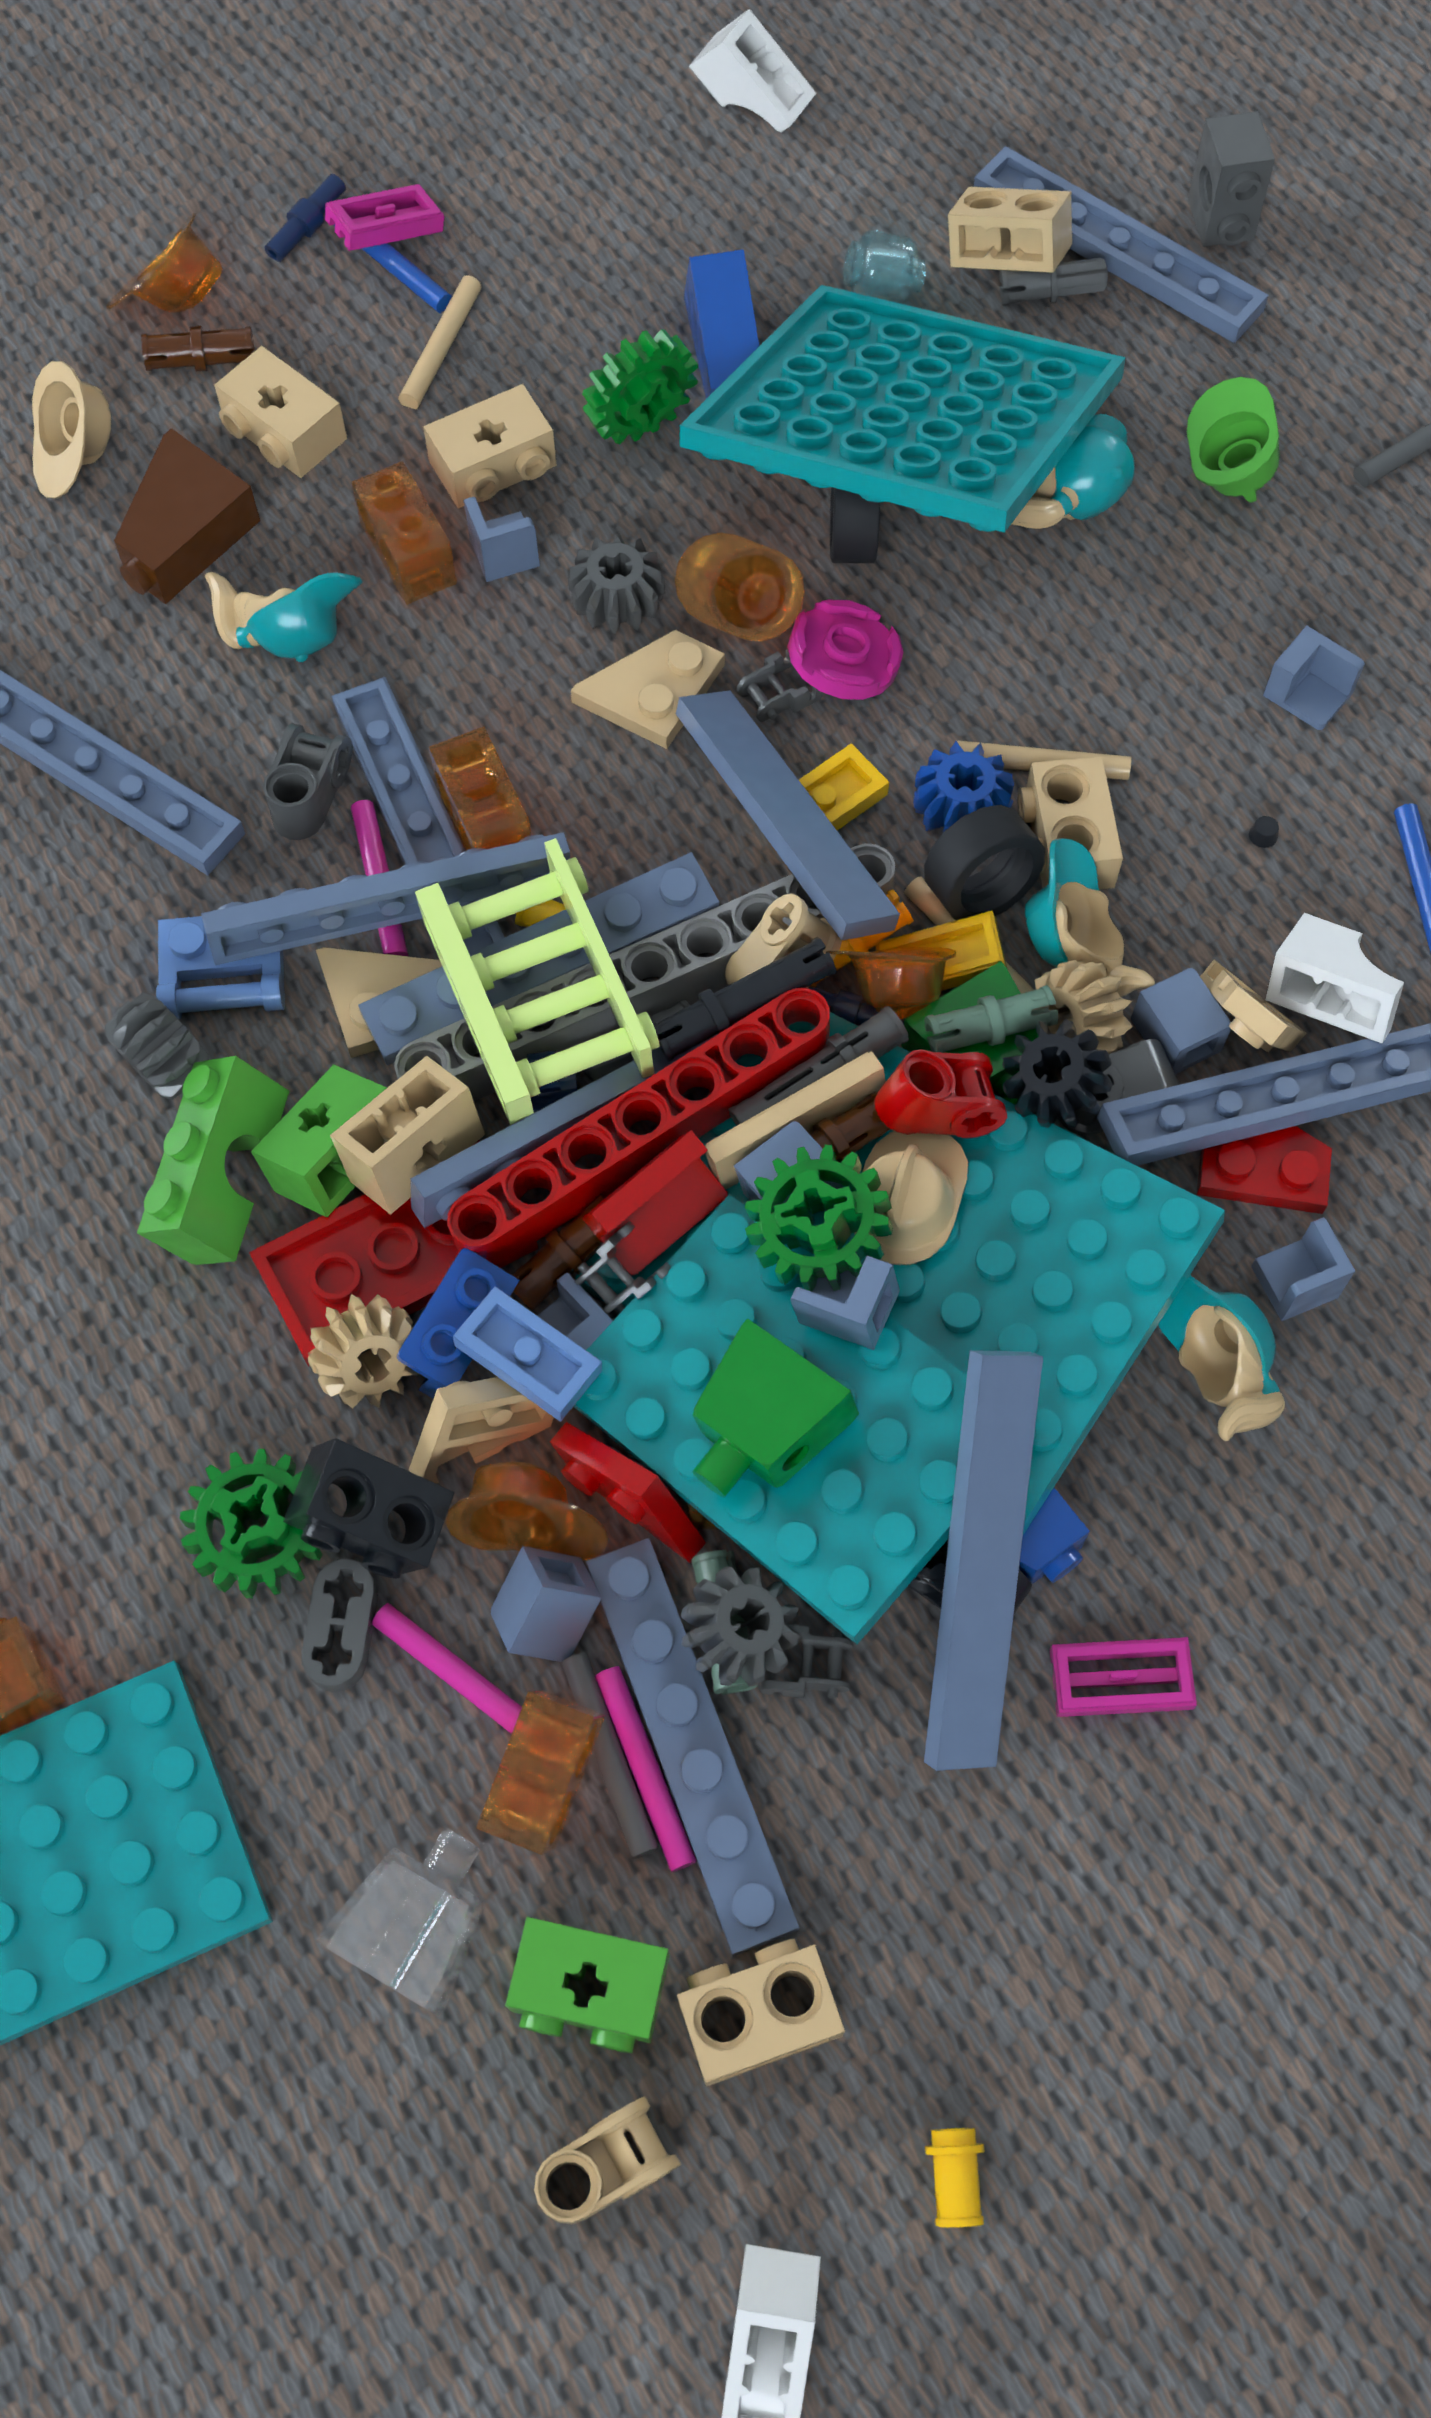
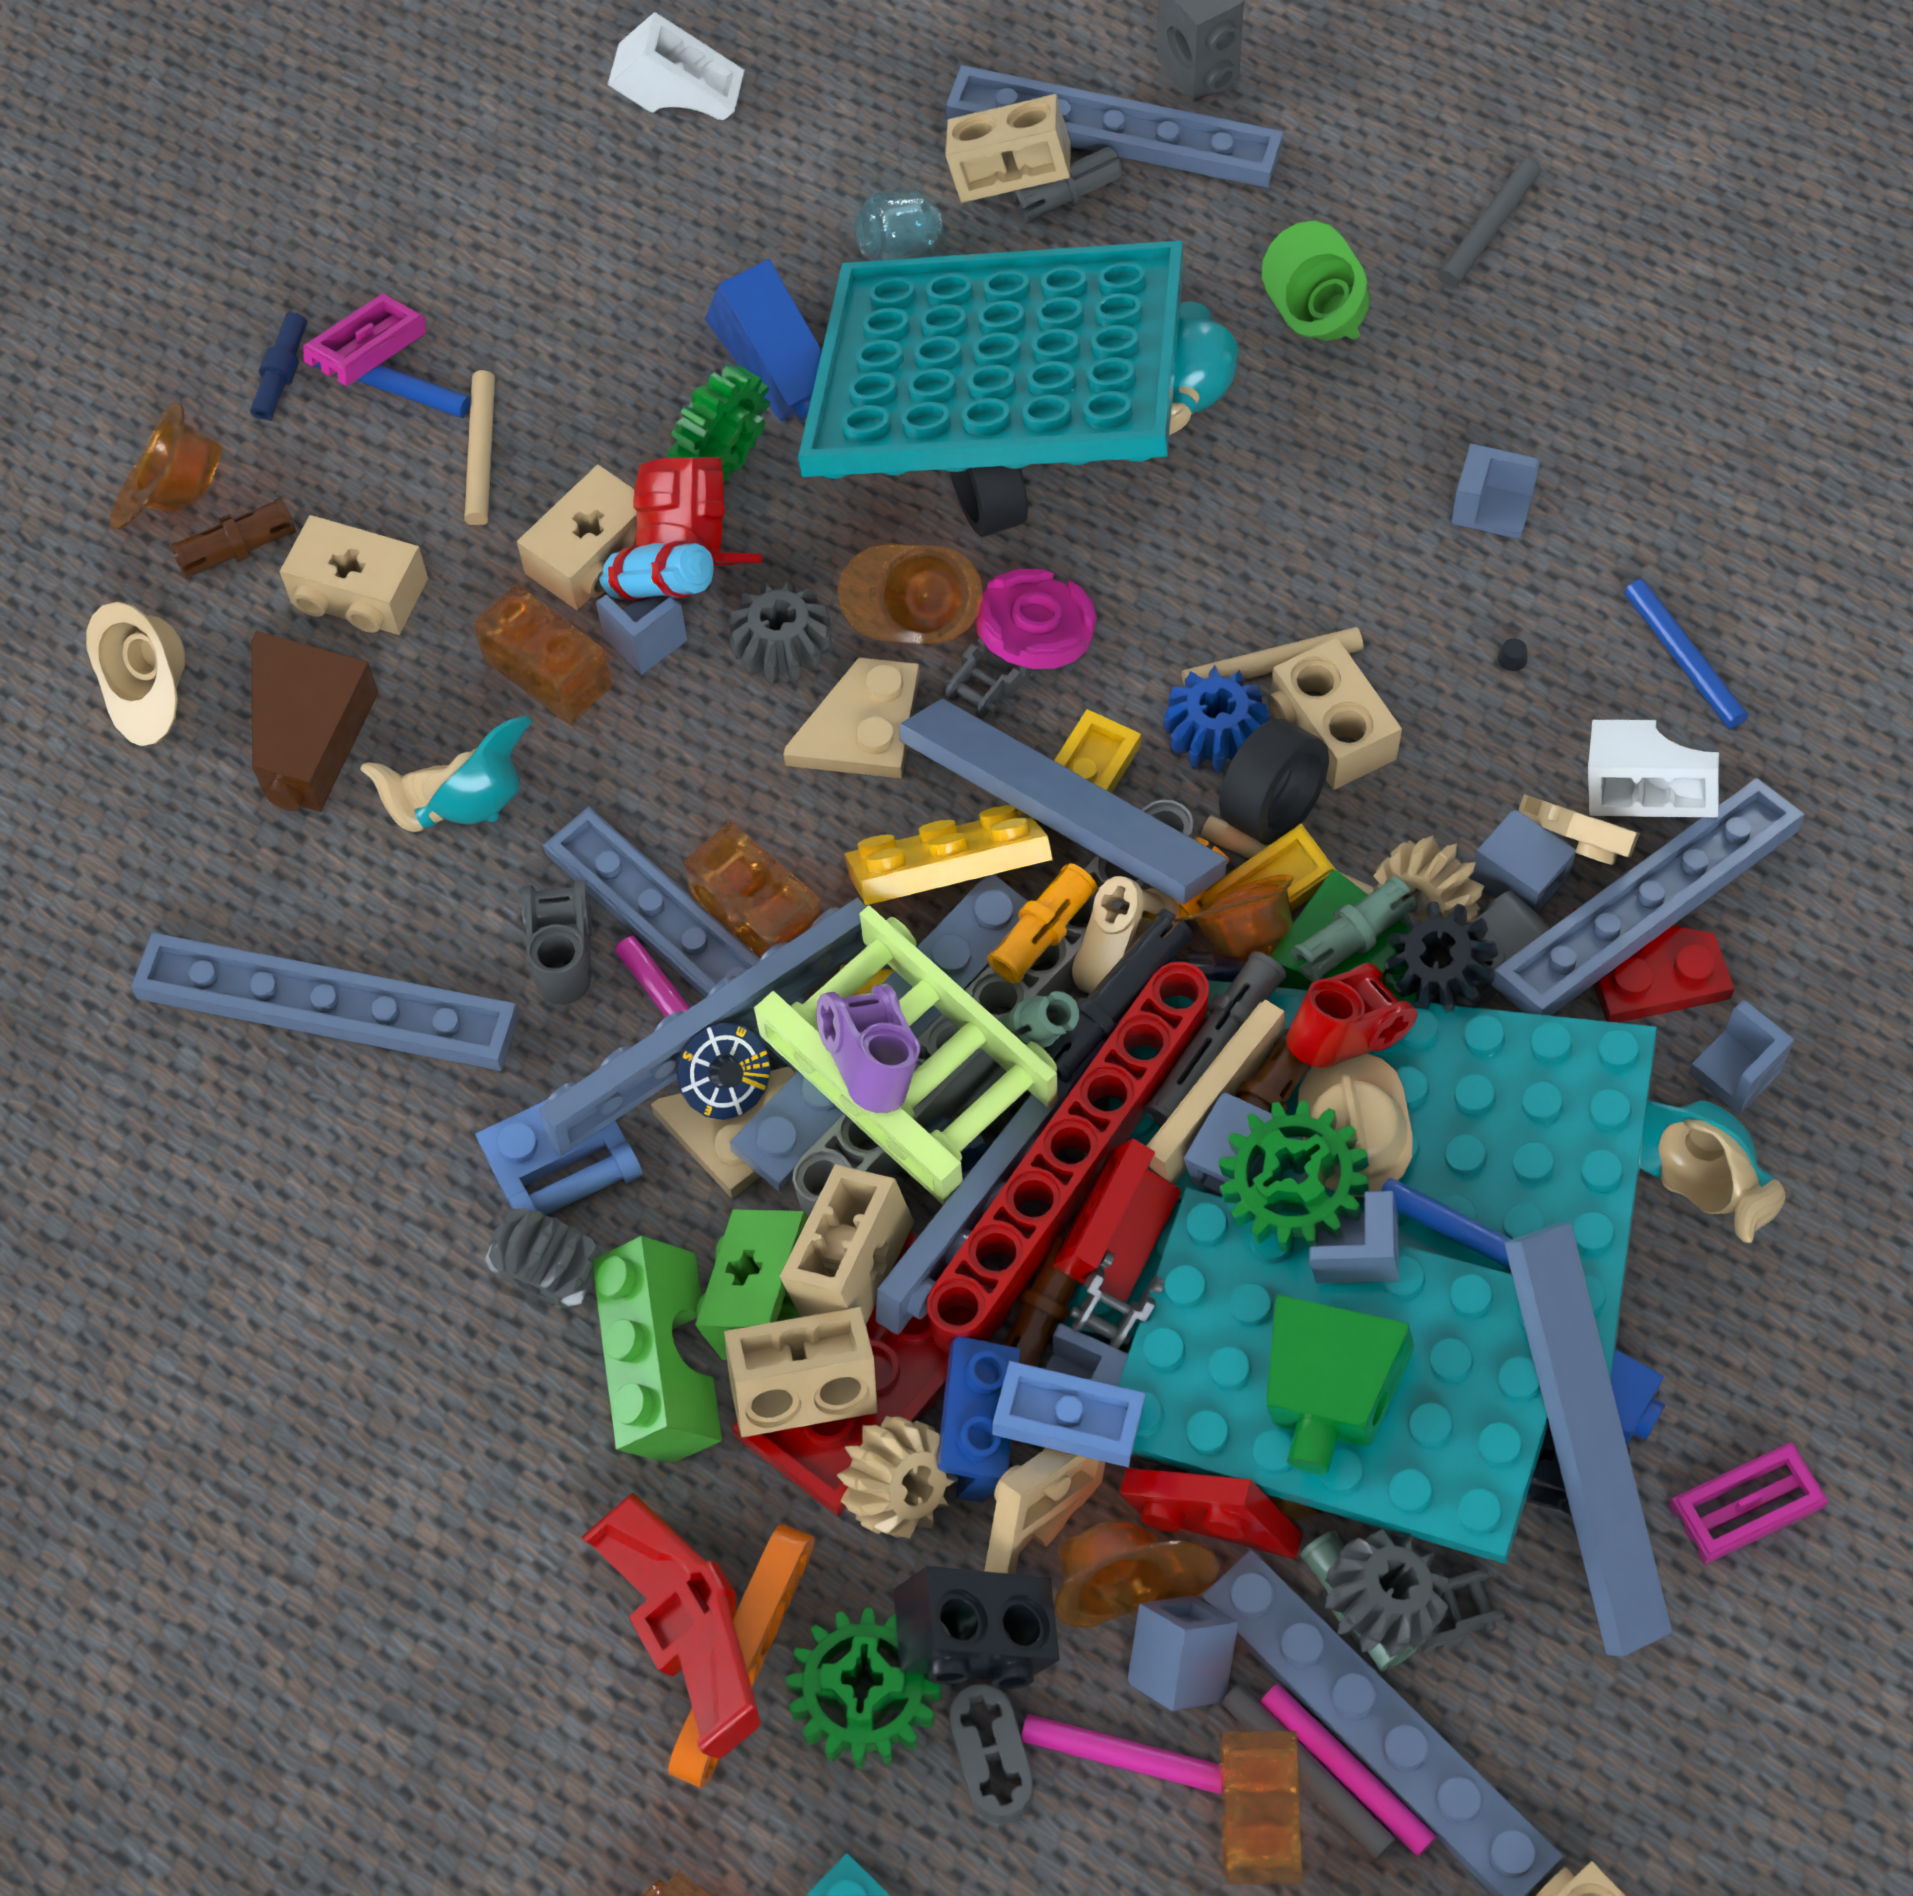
camera: 20 degrees left, 5 degrees down
hair [1024,838,1155,998] -> none
none -> red plate [582,1493,761,1759]
none -> red piece [600,457,762,602]
none -> orange beam [668,1523,815,1789]
none -> dark blue piece [677,1022,771,1120]
none -> tan brick [724,1307,877,1438]
none -> medium lavender piece [816,984,920,1113]
none -> yellow plate [844,805,1053,905]
none -> light orange pin [987,863,1098,984]
none -> sand green pin [998,991,1079,1048]
none -> blue bar [1381,1177,1512,1270]

